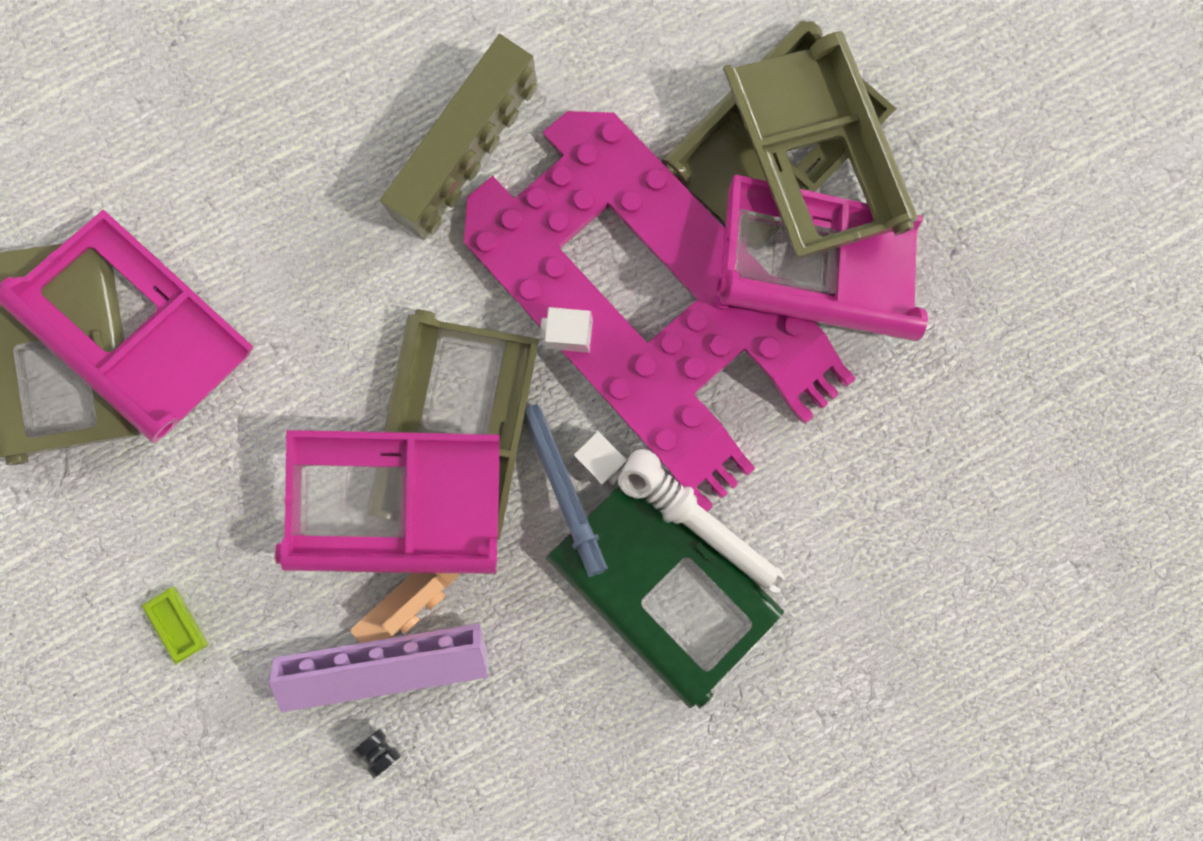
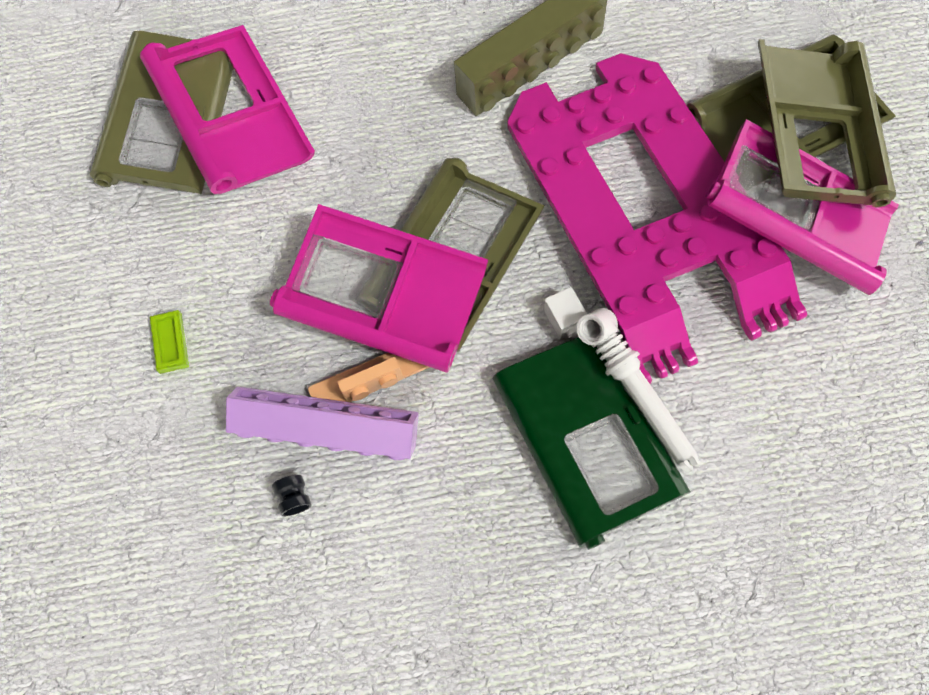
camera: 25 degrees right, 15 degrees down
sand blue axle [524,404,608,577] -> none
white brick [540,307,593,353] -> none

